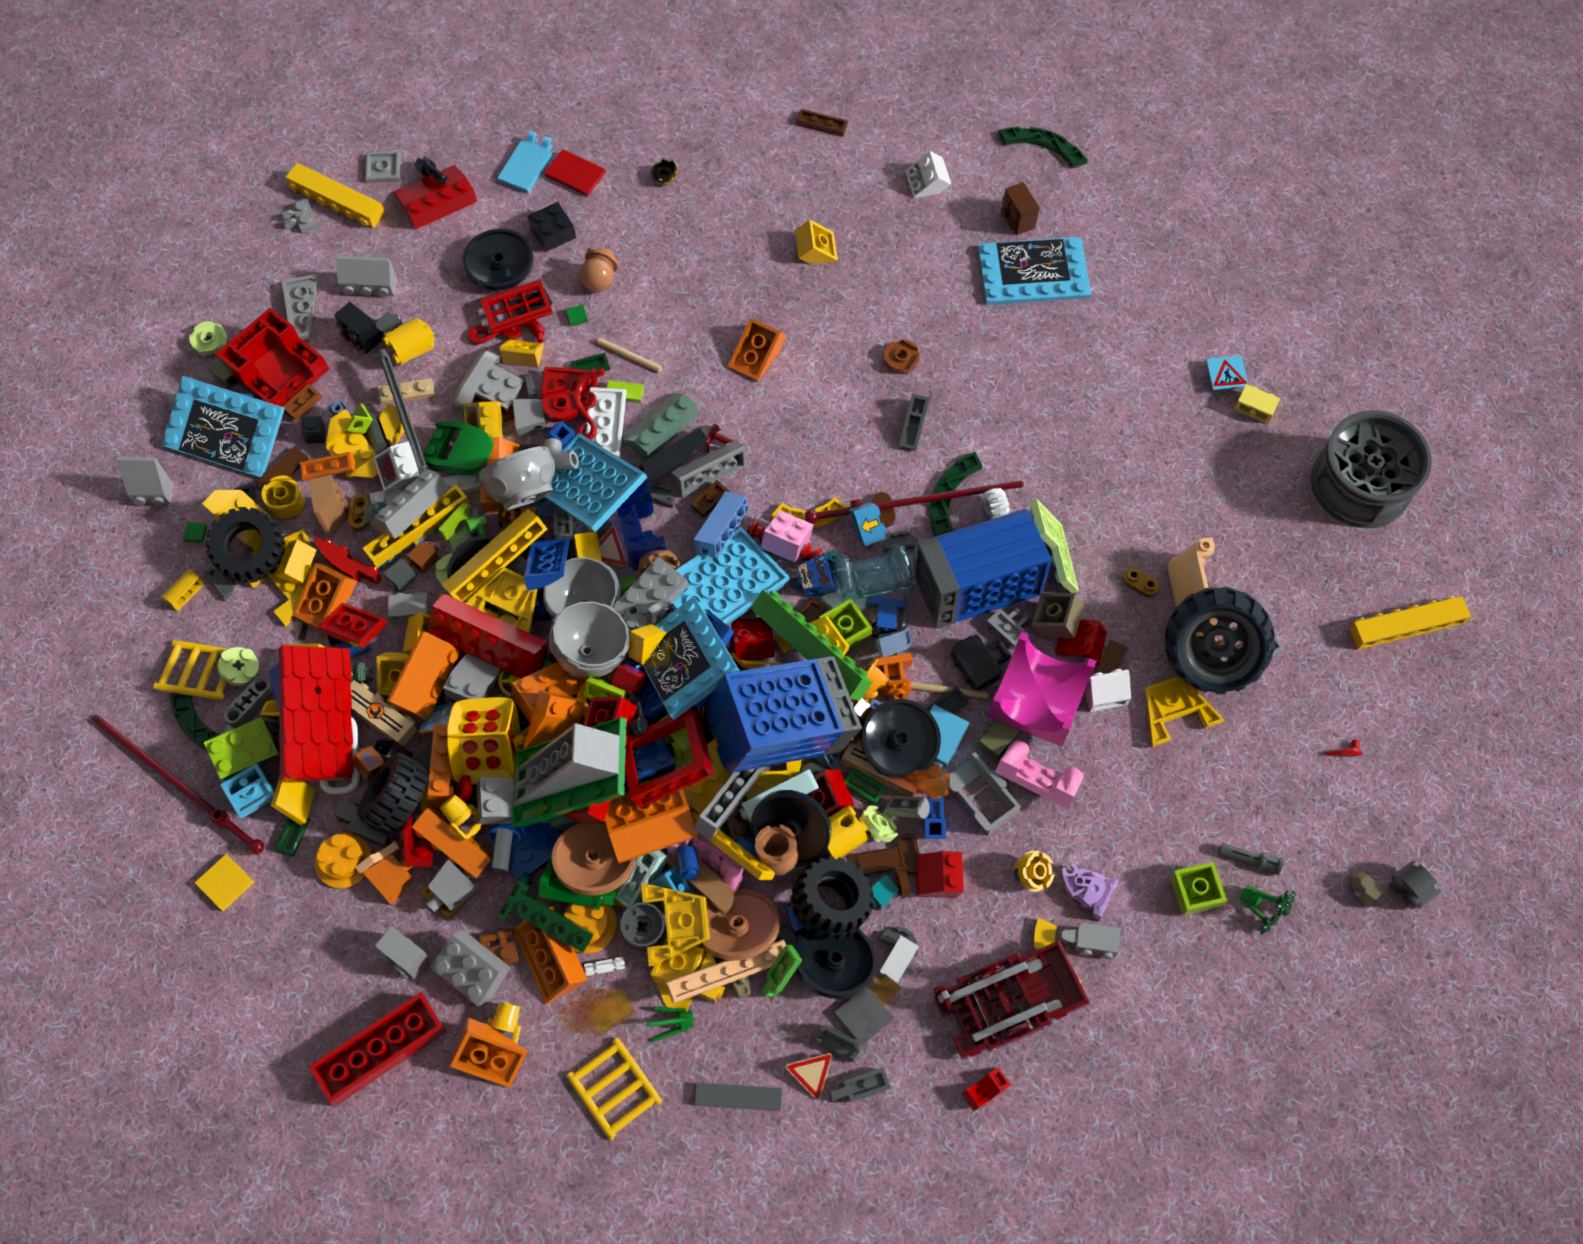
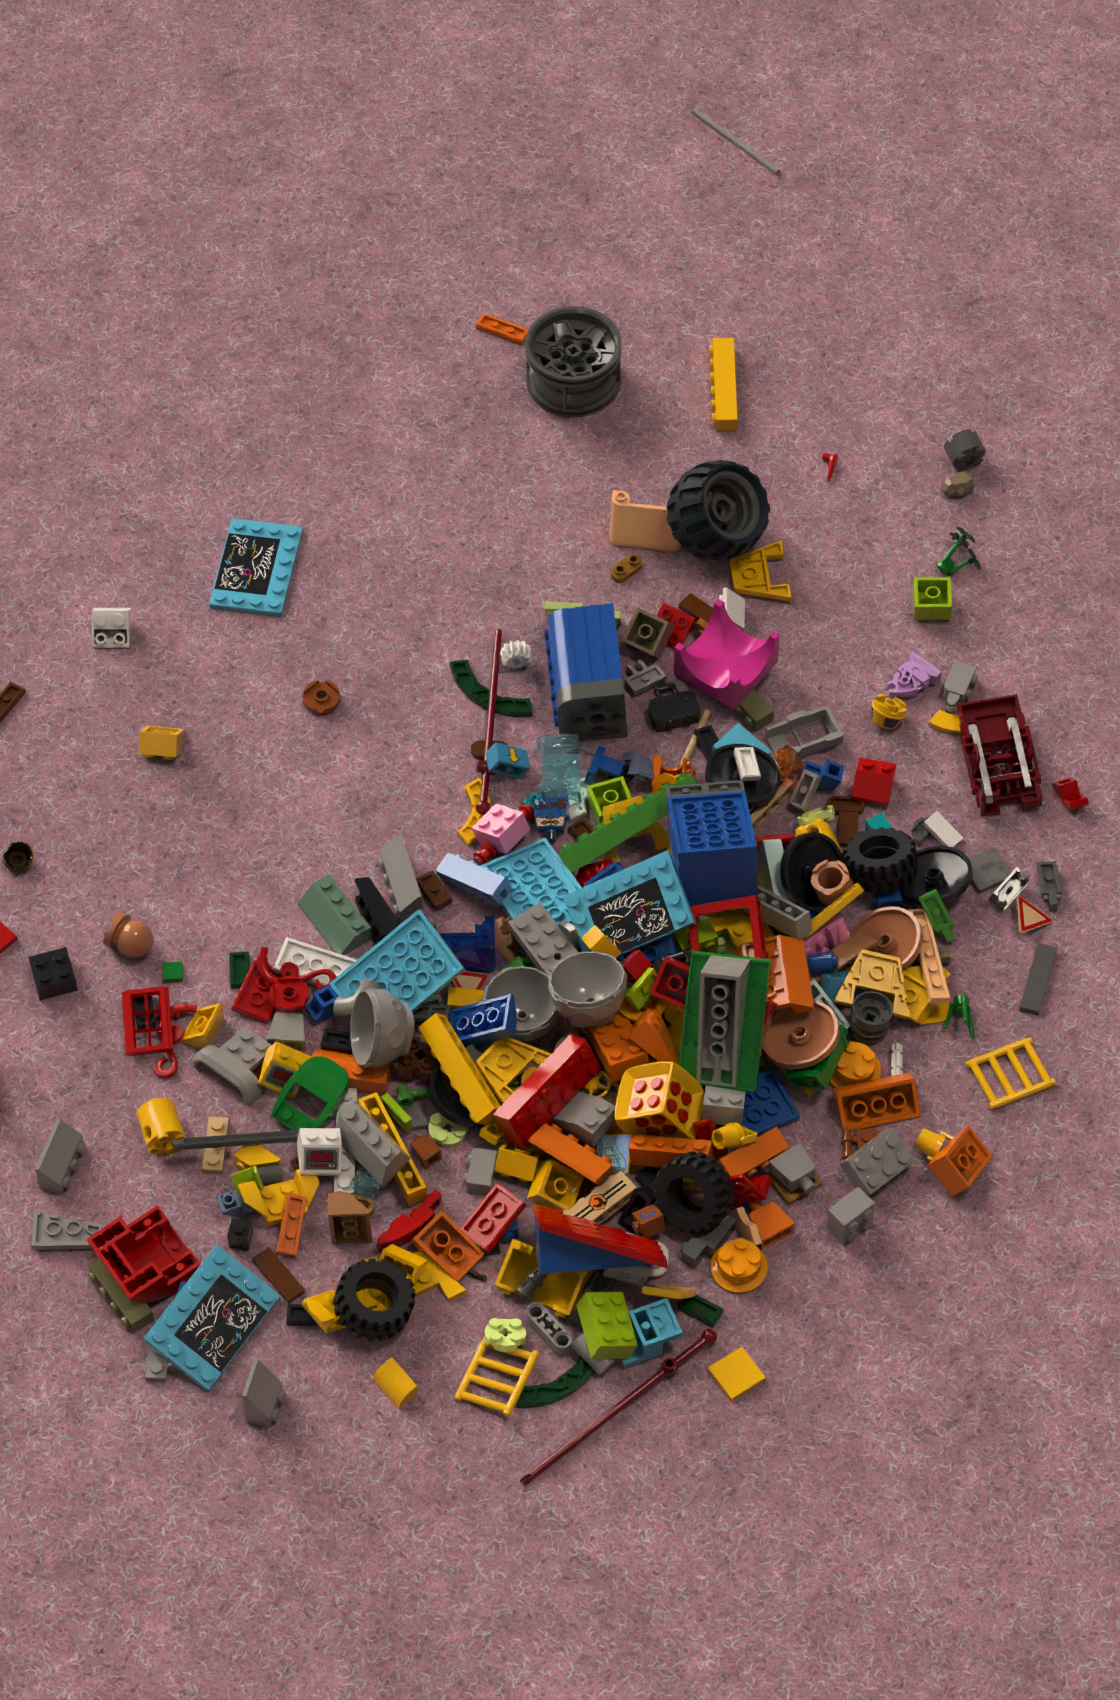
camera: 75 degrees left, 10 degrees down
green tile [183,522,207,543] -> none
yellowish green plate [189,321,227,356] -> none
dark grey tile [203,569,234,601] -> none
yellow brick [262,476,305,519] -> none
dark orange plate [282,384,322,421] -> none
red brick [309,992,447,1106] -> none
black brick [334,301,382,354] -> none
dark grey brick [376,311,402,339] -> none
dark grey brick [384,558,417,593] -> none
black dish [463,228,534,290] -> none
dark grey brick [491,828,513,874] -> none
dark green bracket [497,872,594,953] -> none
dark grey tile [524,373,537,399] -> none
clear yellow brick [586,988,637,1036] -> none
tan bar [597,338,662,373] -> none
lime tile [607,380,644,403] -> none
dark red plant [705,423,735,453] -> none
orange slope [728,318,787,381] -> none
green tile [844,768,887,806] -> none
clear yellow slope [871,973,901,1006] -> none
dark grey tile [884,531,919,552] -> none
reddish brown piece [894,865,911,899] -> none
dark grey slope [899,393,930,451] -> none
bright pink piece [995,740,1084,809] -> none
dark green tile [998,126,1088,169] -> none
reddish brown piece [1001,182,1040,235] -> none
medium azure piece [1206,356,1248,390] -> none
dark grey pin [1219,843,1284,876] -> none
light yellow brick [1234,384,1280,424] -> none
none -> orange tile [475,313,529,345]
none -> white tile [734,747,761,781]

